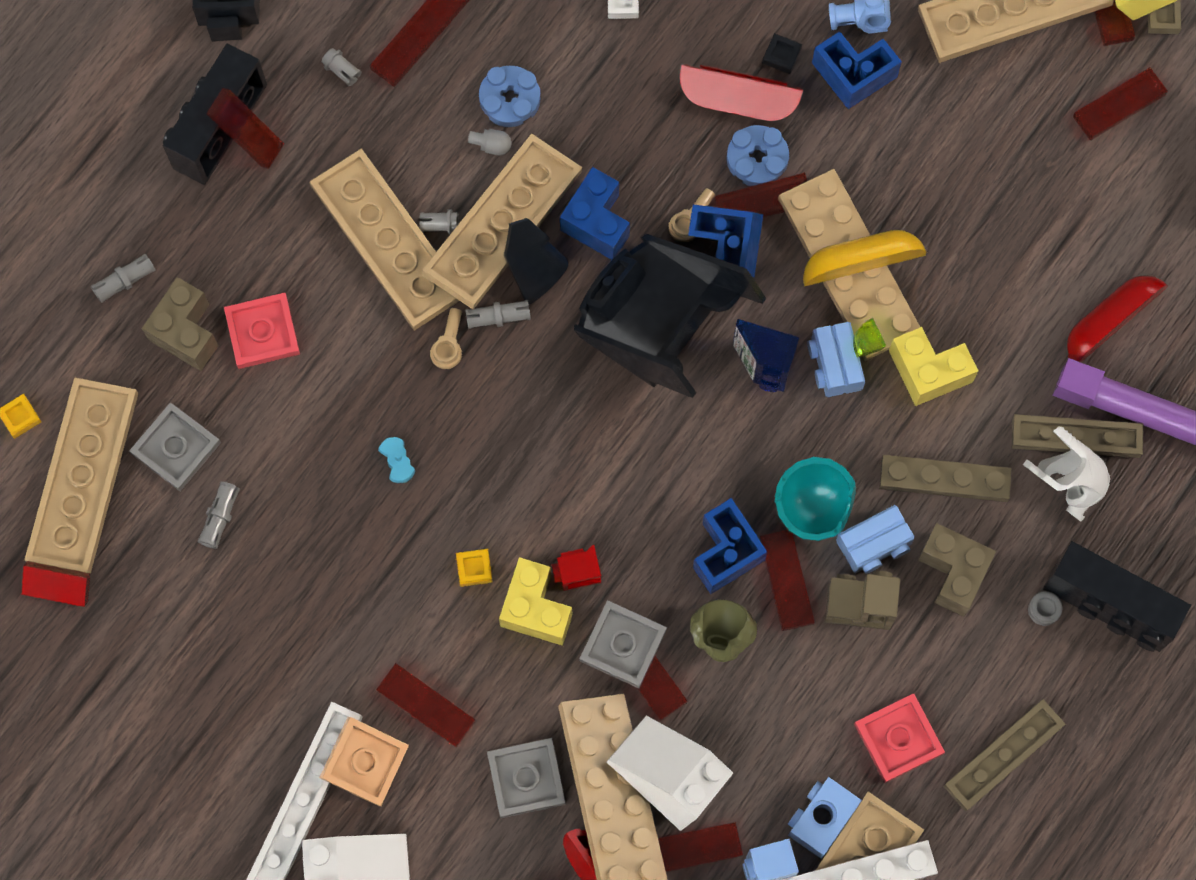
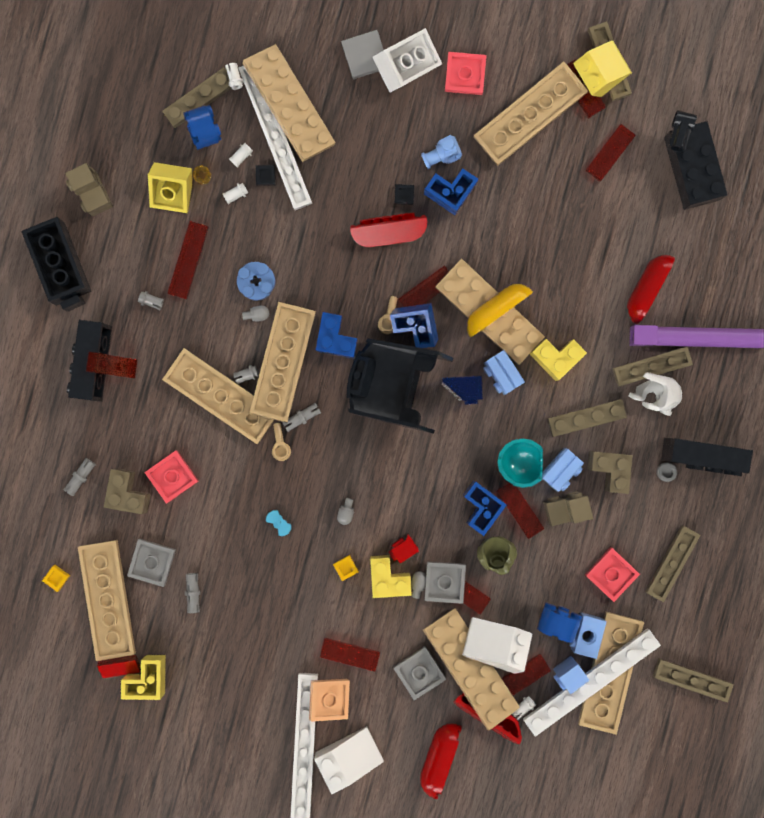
camera: 25 degrees left, 15 degrees up
black panel [504,218,569,304] -> none
medium blue plate [727,125,789,187] -> none
clear neon green tile [853,318,886,358] -> none
none -> light yellow brick [121,655,166,700]
none -> light grey cylinder [337,498,354,525]
none -> light grey cylinder [411,571,426,599]
none -> blue brick [537,603,583,643]

